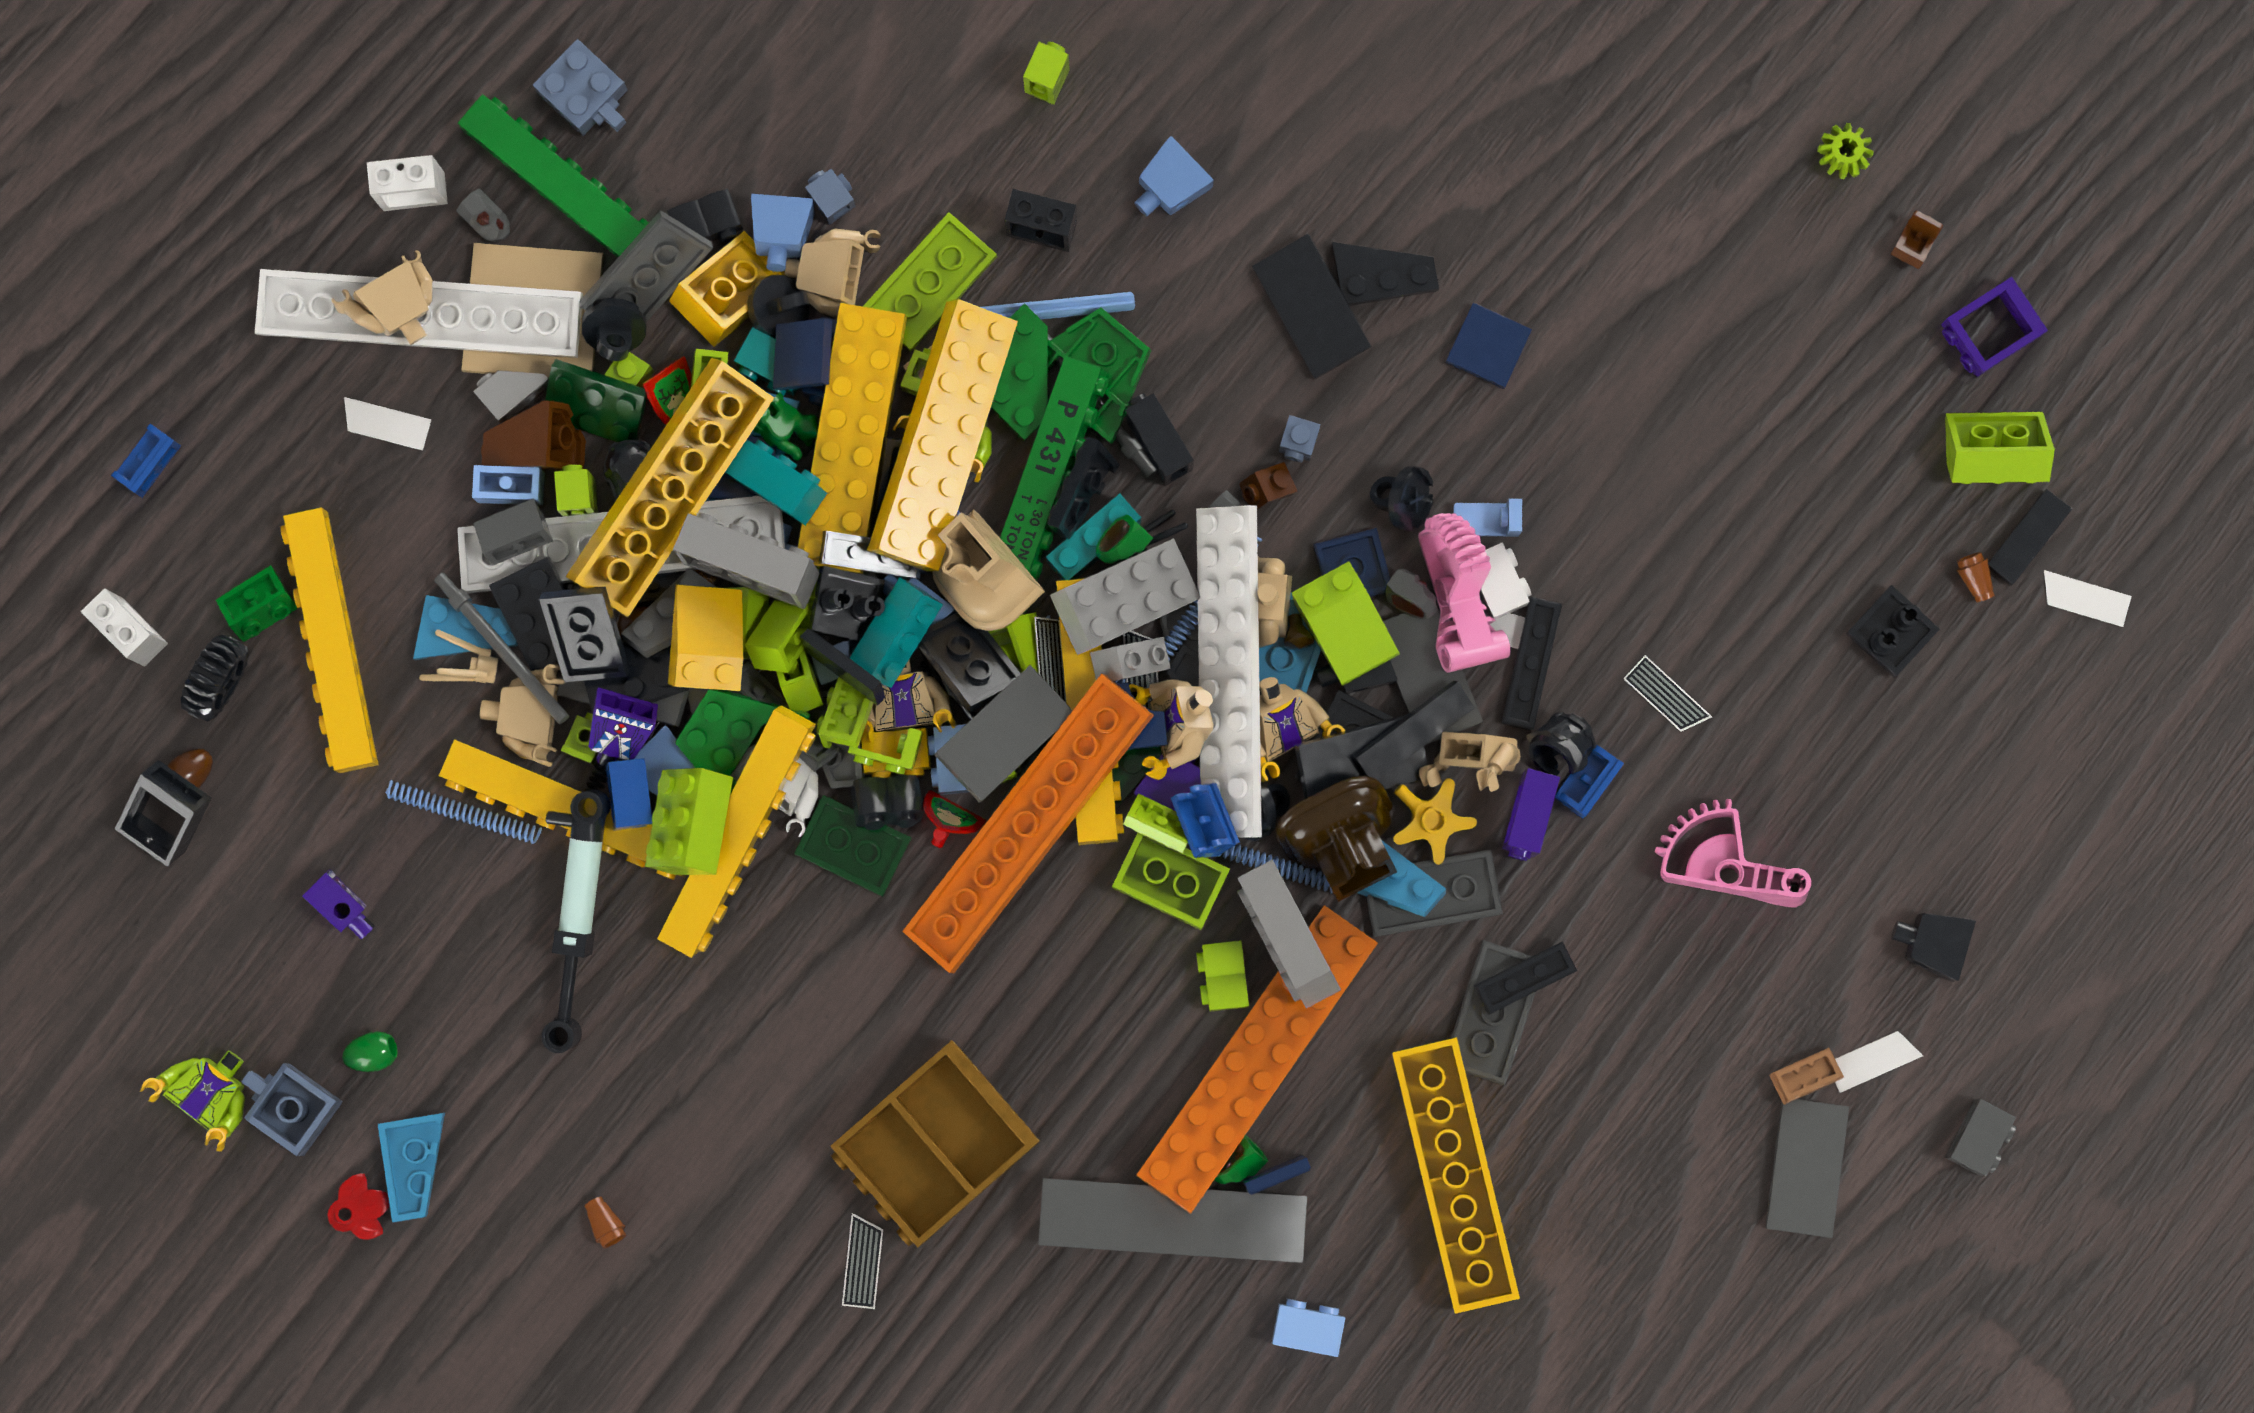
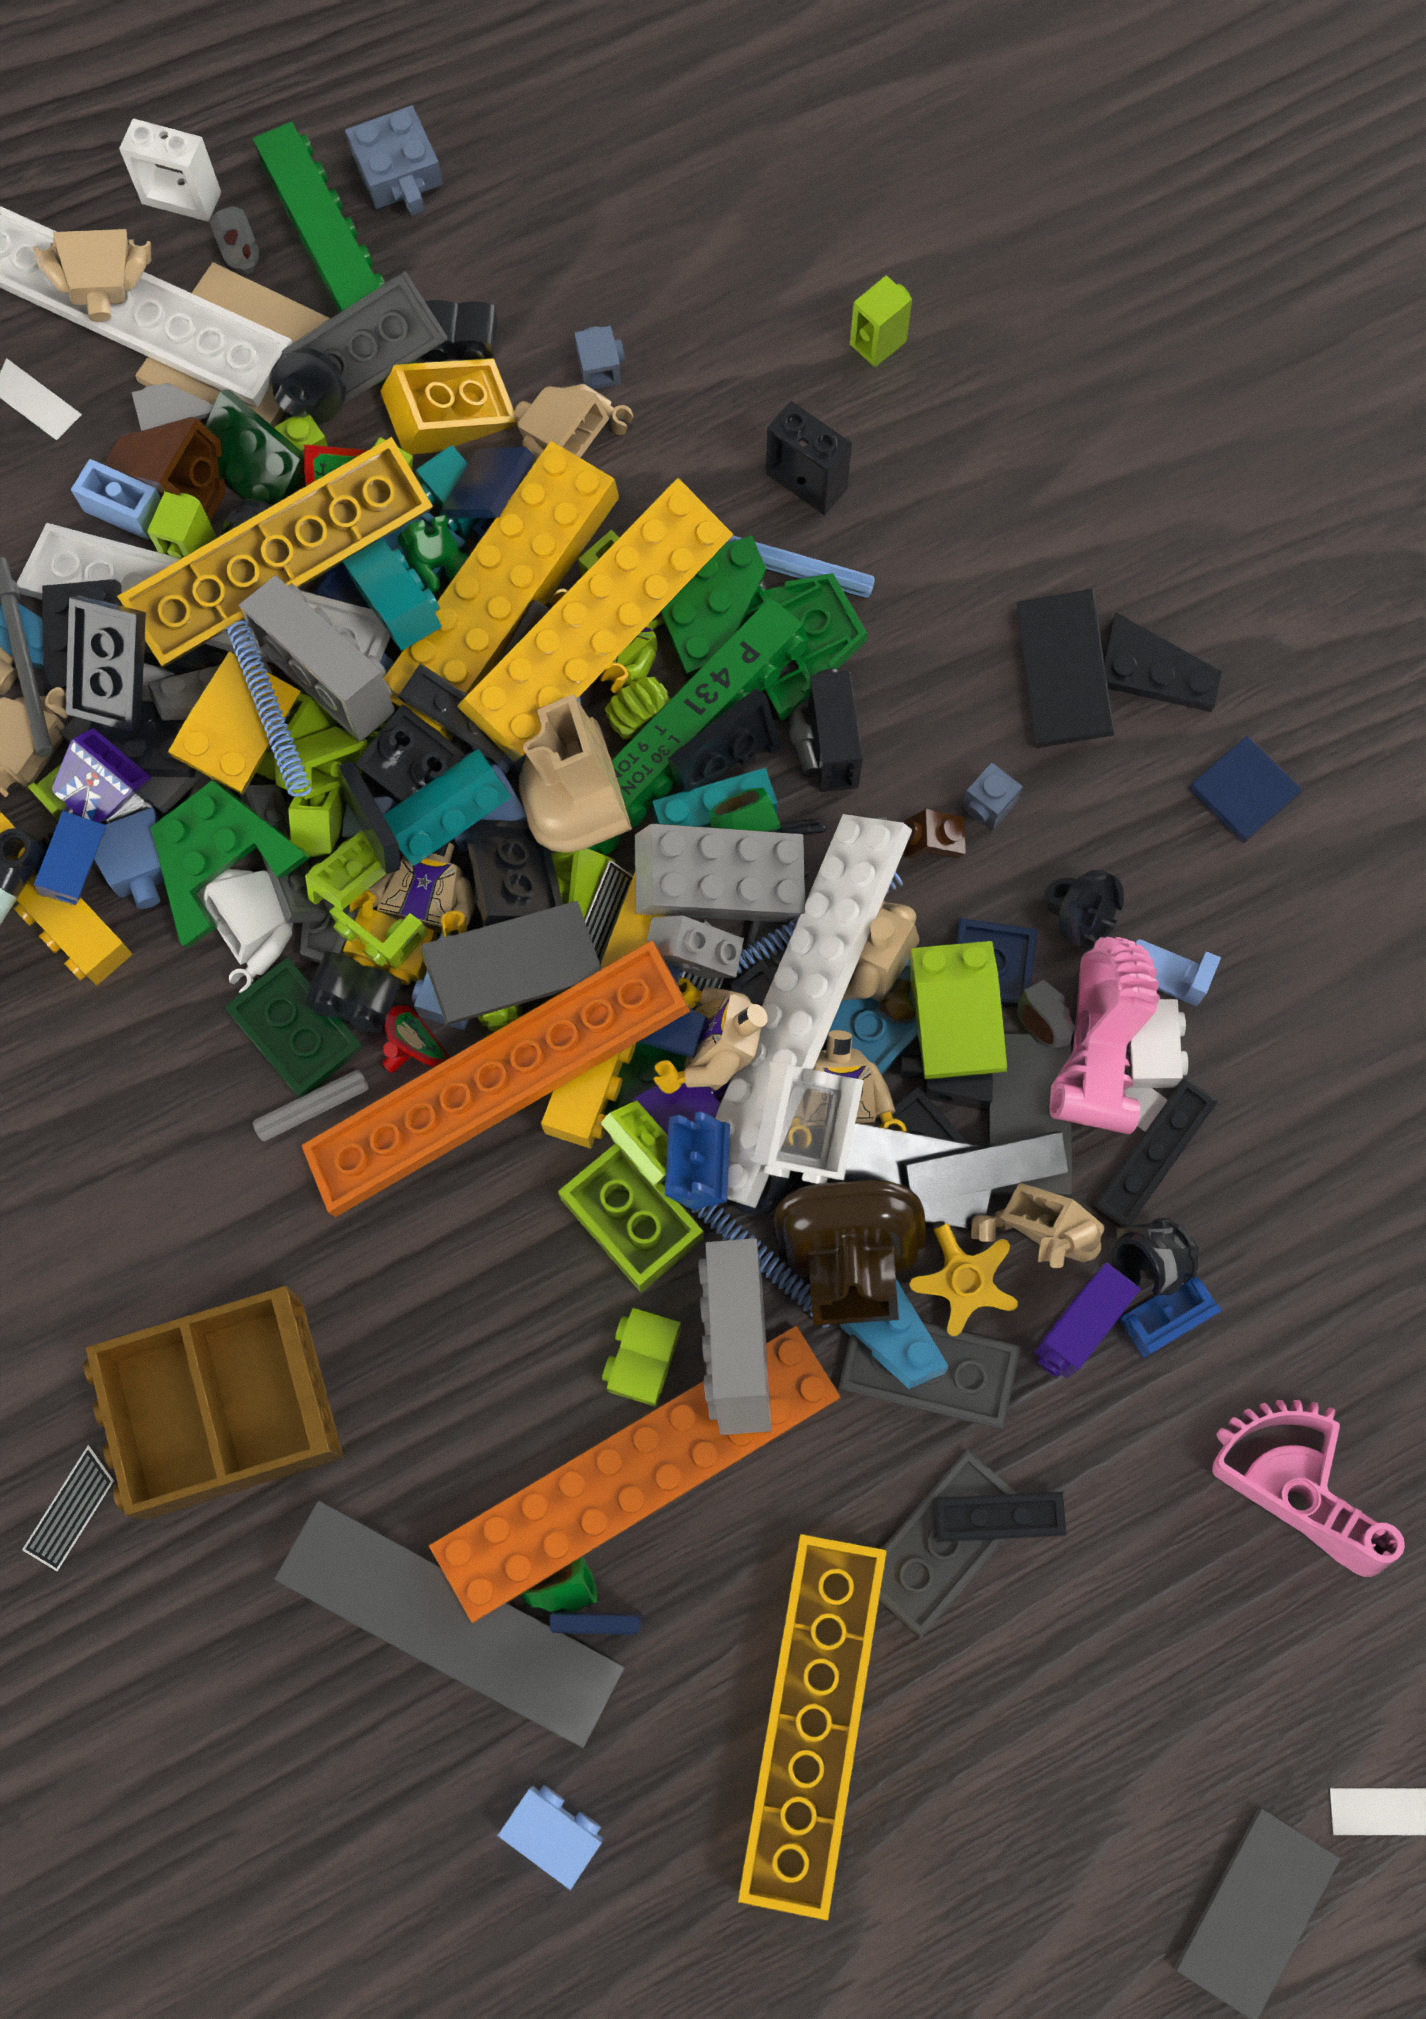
camera: 25 degrees right, 10 degrees down
dark grey hinge [473,498,553,565] -> none
lime brick [645,768,733,875] -> none
yellow brick [657,705,816,958] -> none
black tile [747,275,810,339] -> none
medium blue torso [751,194,815,272] -> none
lime plate [863,212,997,352] -> none
medium blue torso [1134,136,1214,217] -> none
sticker [1623,655,1712,732] -> none
medium nougat plate [1769,1048,1844,1105] -> none
none -> light blue piece [226,620,312,797]
none -> light grey axle [253,1070,369,1141]
none -> lime gear [605,677,671,739]
none -> window [751,1061,864,1184]

